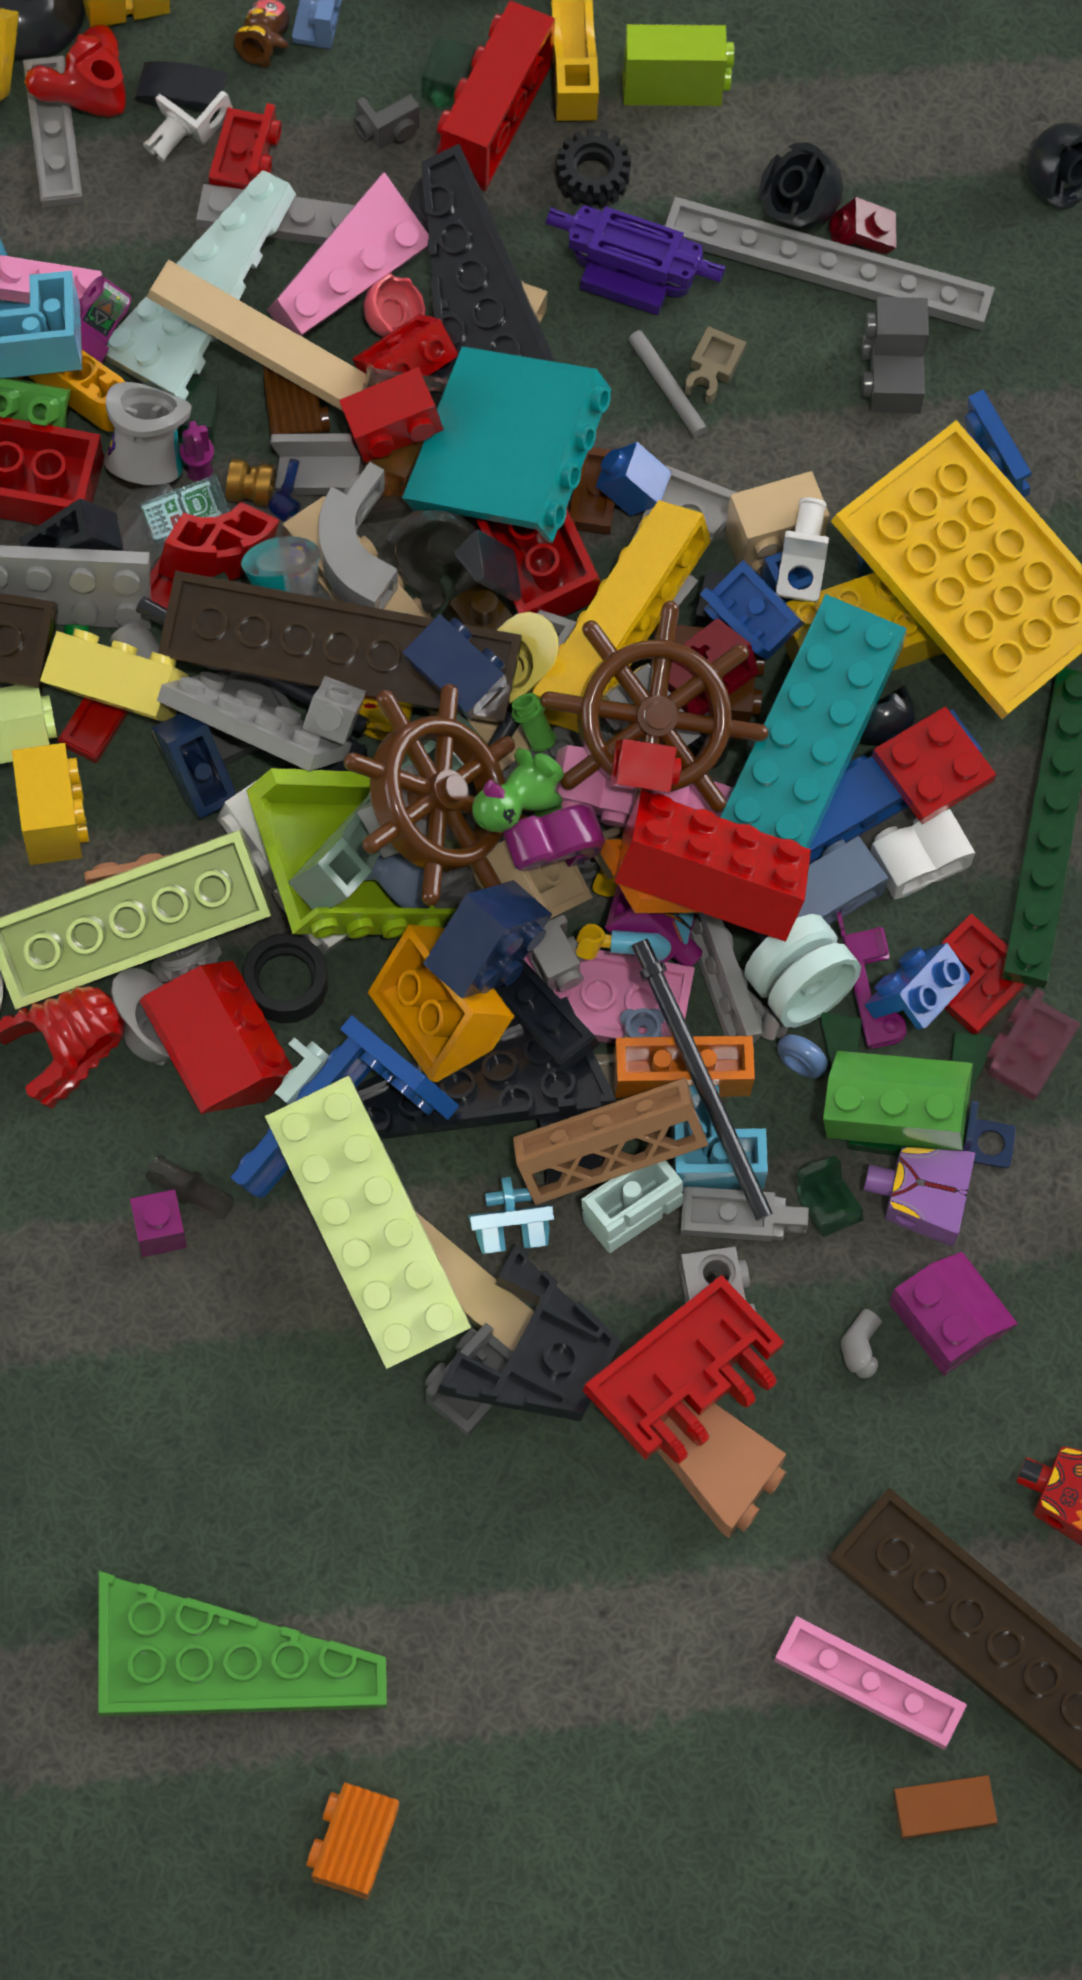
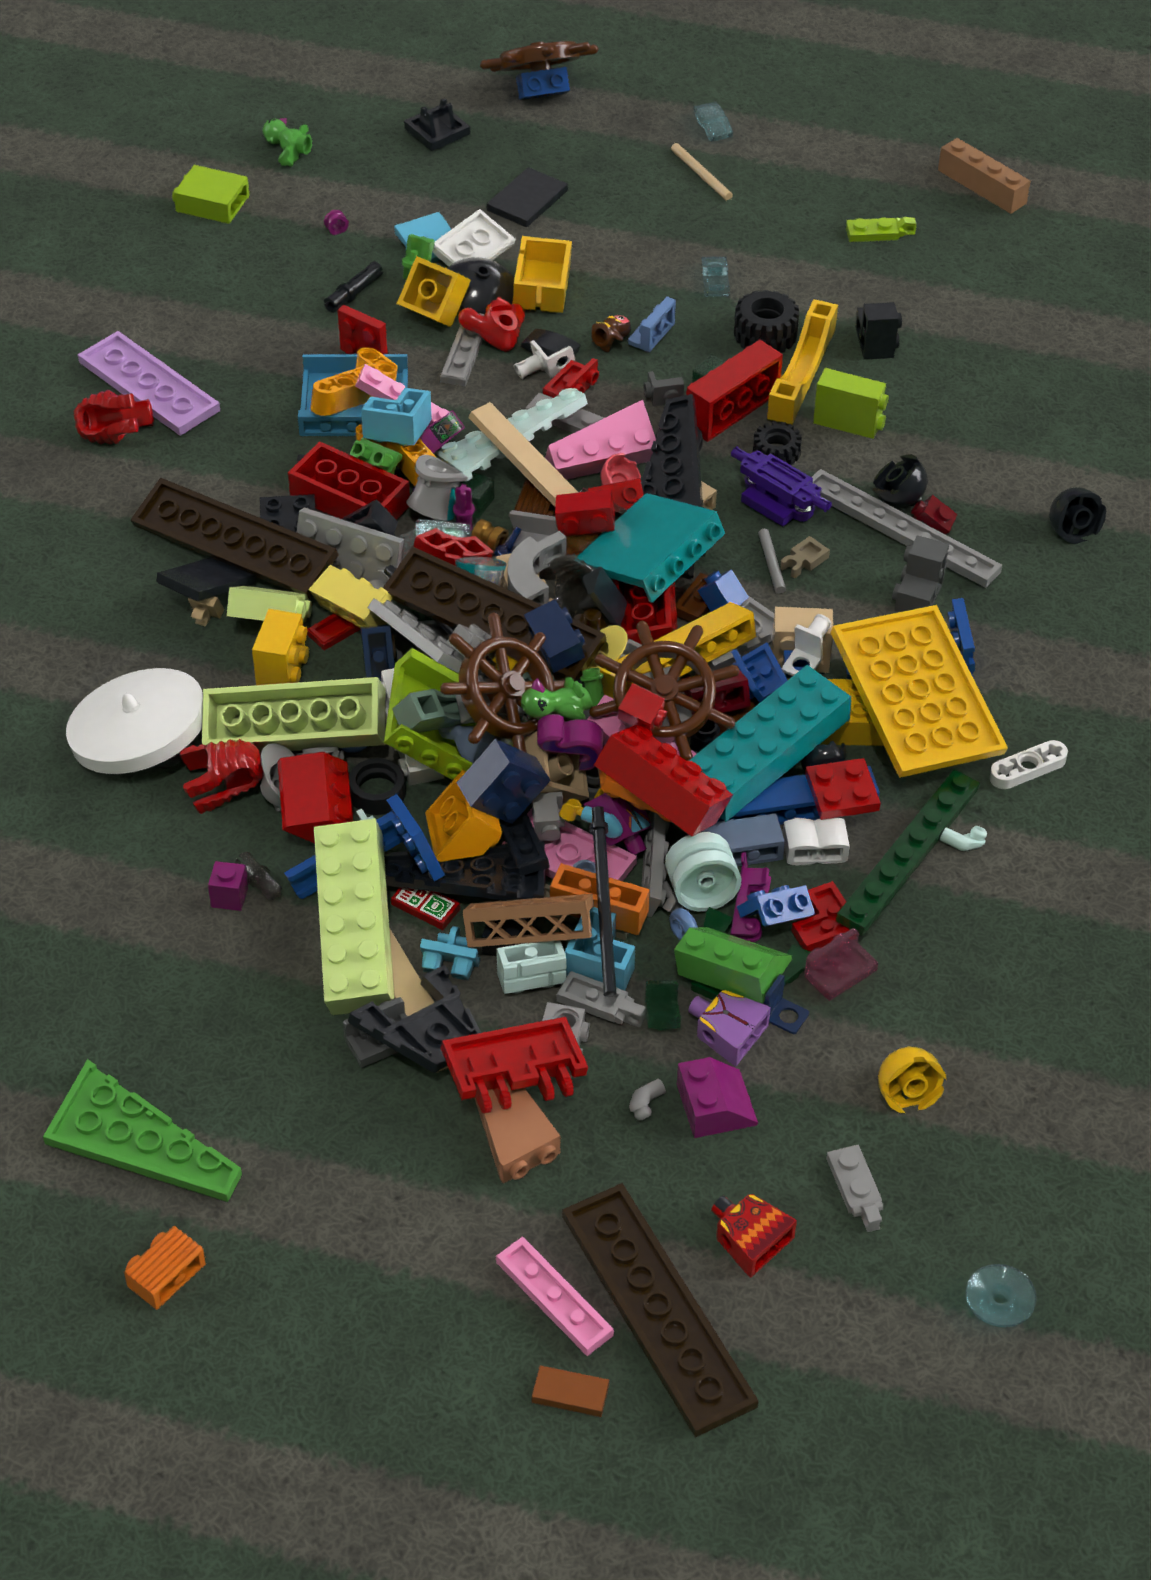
camera: 25 degrees right, 20 degrees down
none -> tile [391,887,460,930]

